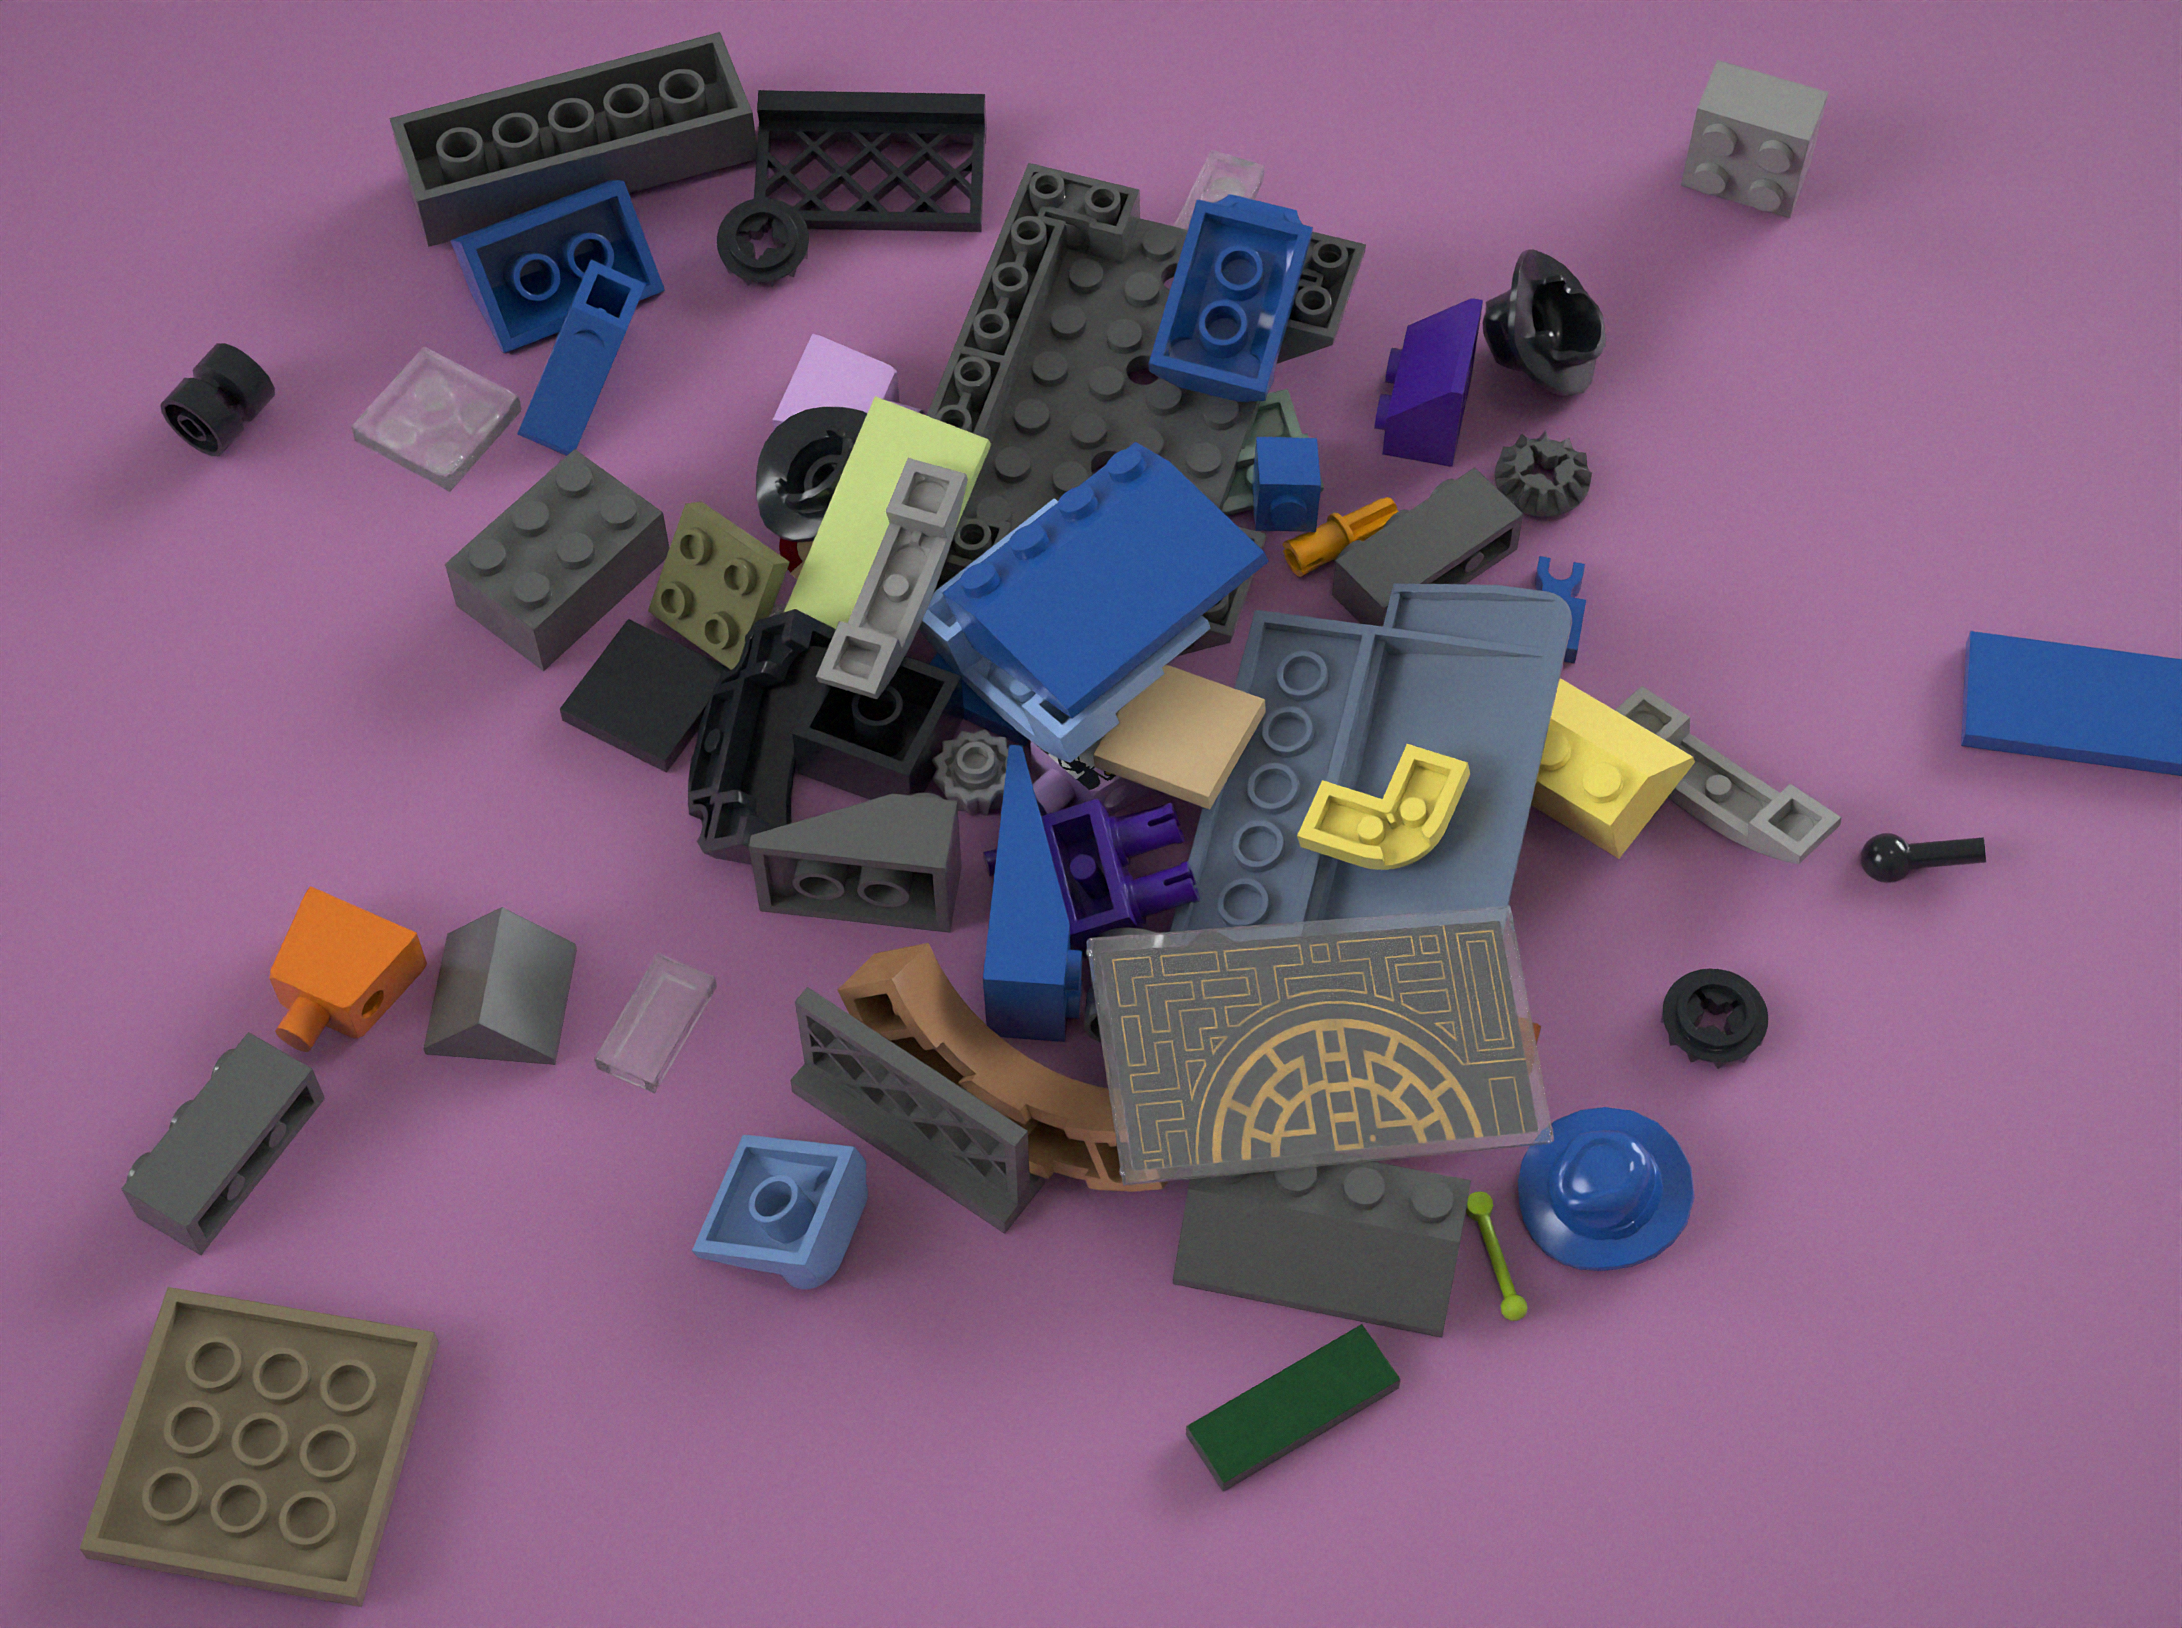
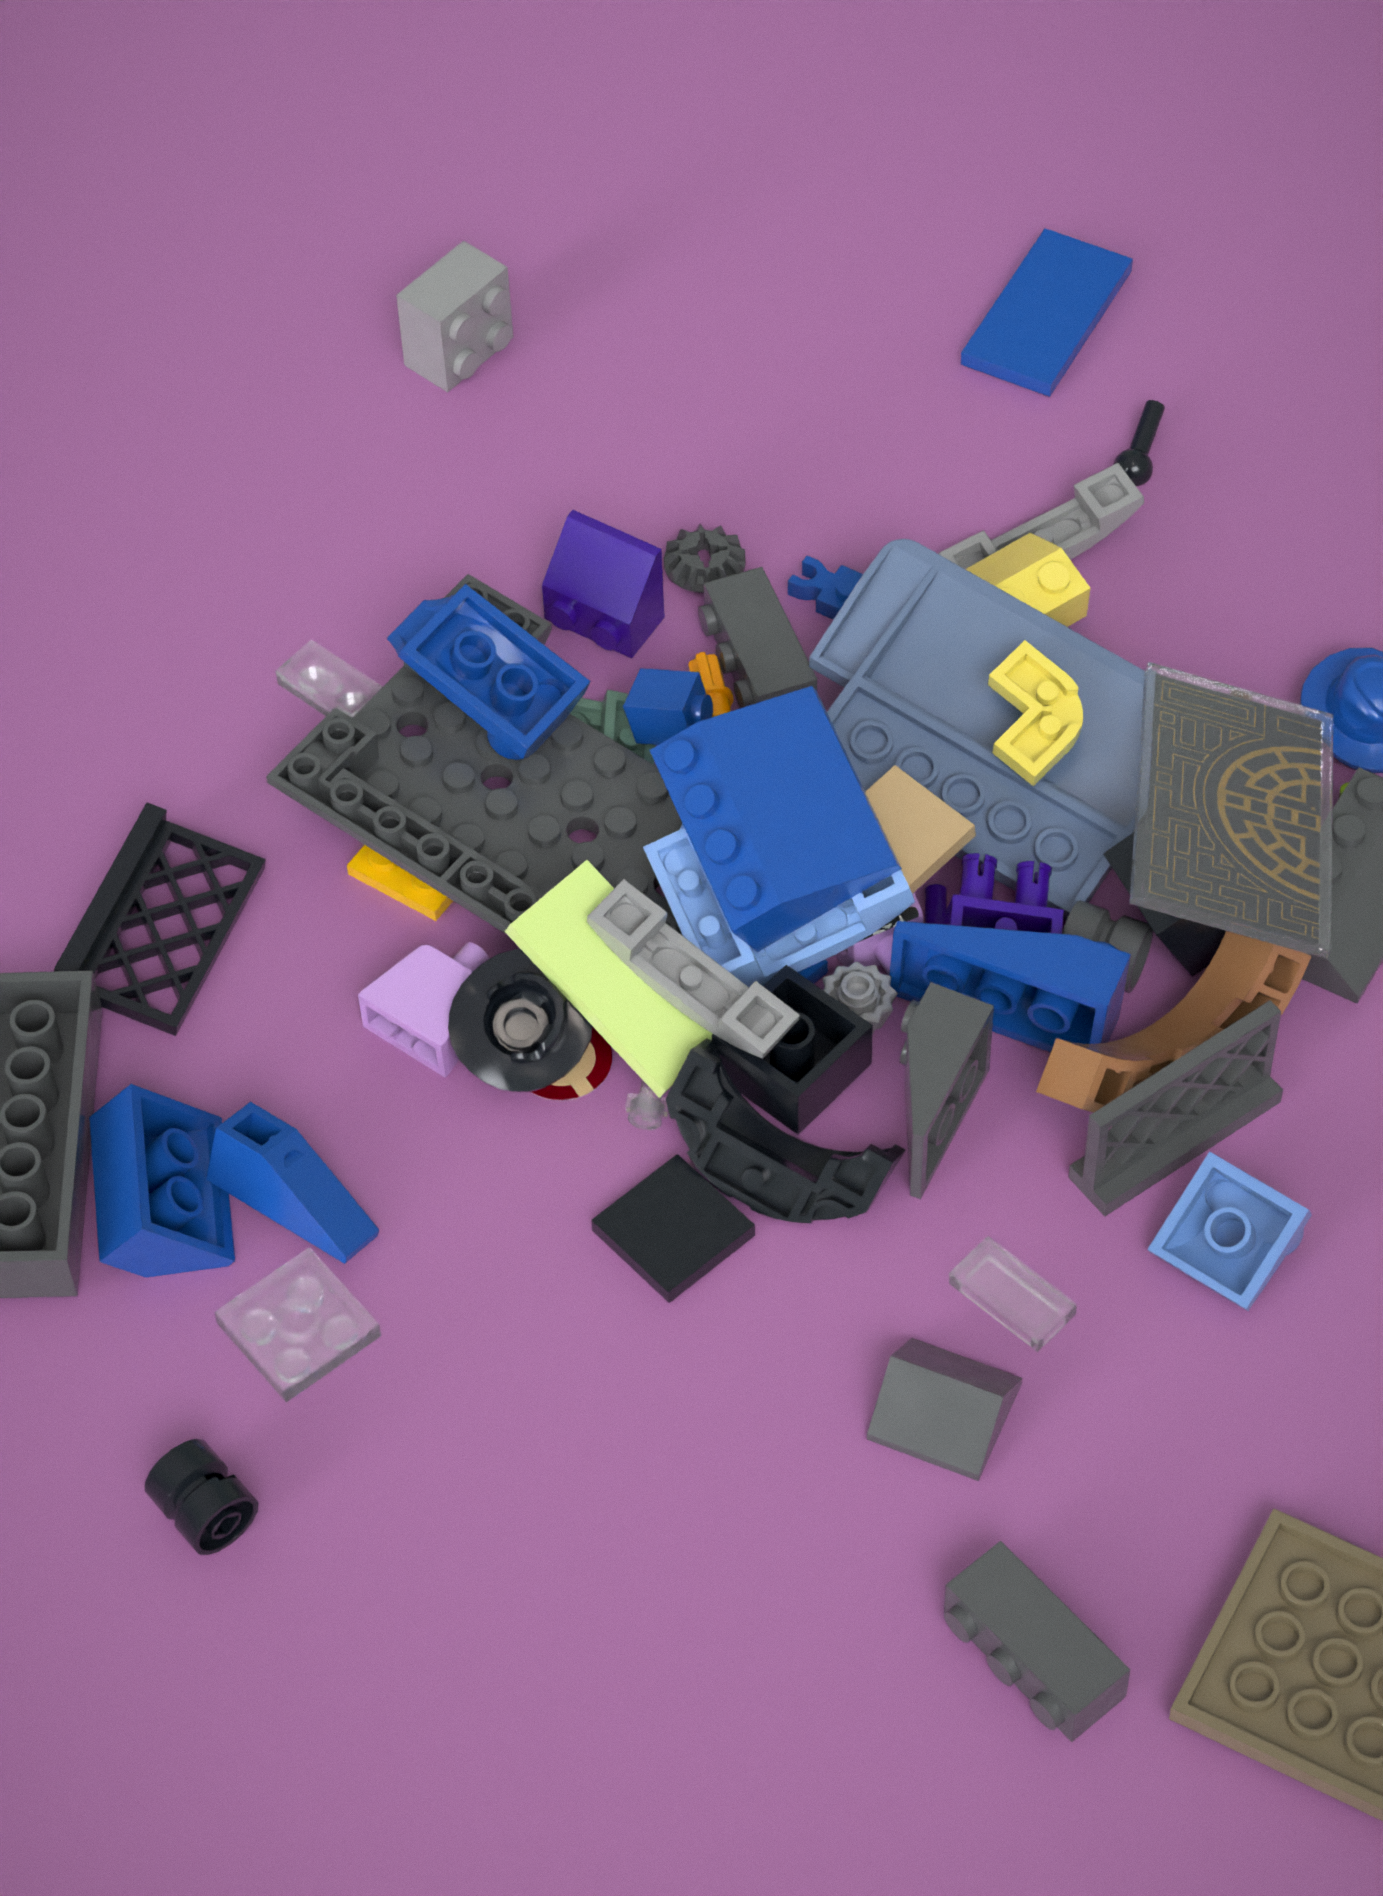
camera: 70 degrees left, 5 degrees down
orange torso [269,886,427,1052] -> none
dark grey brick [445,449,670,671] -> none
olive plate [648,501,790,670] -> none
black gear [717,198,809,287] -> none
black hat [1482,249,1606,396] -> none
black gear [1661,968,1768,1069] -> none

